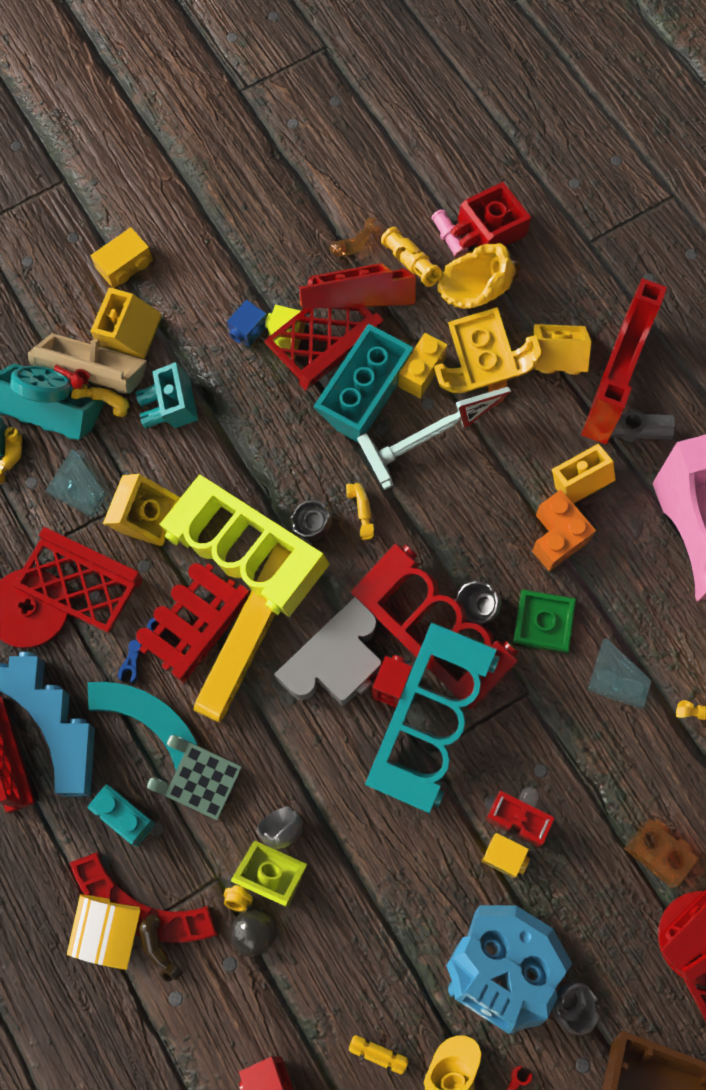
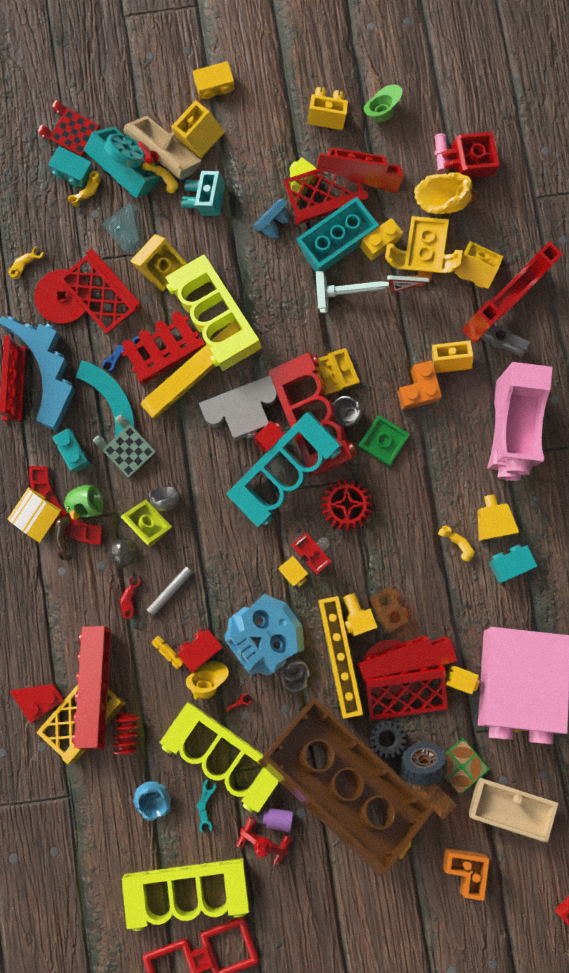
camera: 15 degrees right, 10 degrees up
yellow plate [224,885,253,912] -> none
blue brick [227,300,267,347] -> none
flat silver hair [291,500,332,540] -> none
clear orange arm [330,217,380,257] -> none
yellow arm [346,482,374,540] -> none
yellow piece [381,227,442,287] -> none
clear light blue wing [587,638,651,709] -> none
none -> bright green piece [64,485,103,520]
none -> red arm [120,576,141,619]
none -> light grey piece [147,567,193,616]
none -> red brick [177,628,223,672]
none -> dark azure tile [253,198,289,238]
none -> yellow brick [307,87,348,130]
none -> yellow slope [315,348,360,397]
none -> yellow brick [318,596,363,718]
none -> red gear [320,479,373,531]
none -> yellow brick [343,593,377,636]
none -> bright green piece [364,84,403,124]

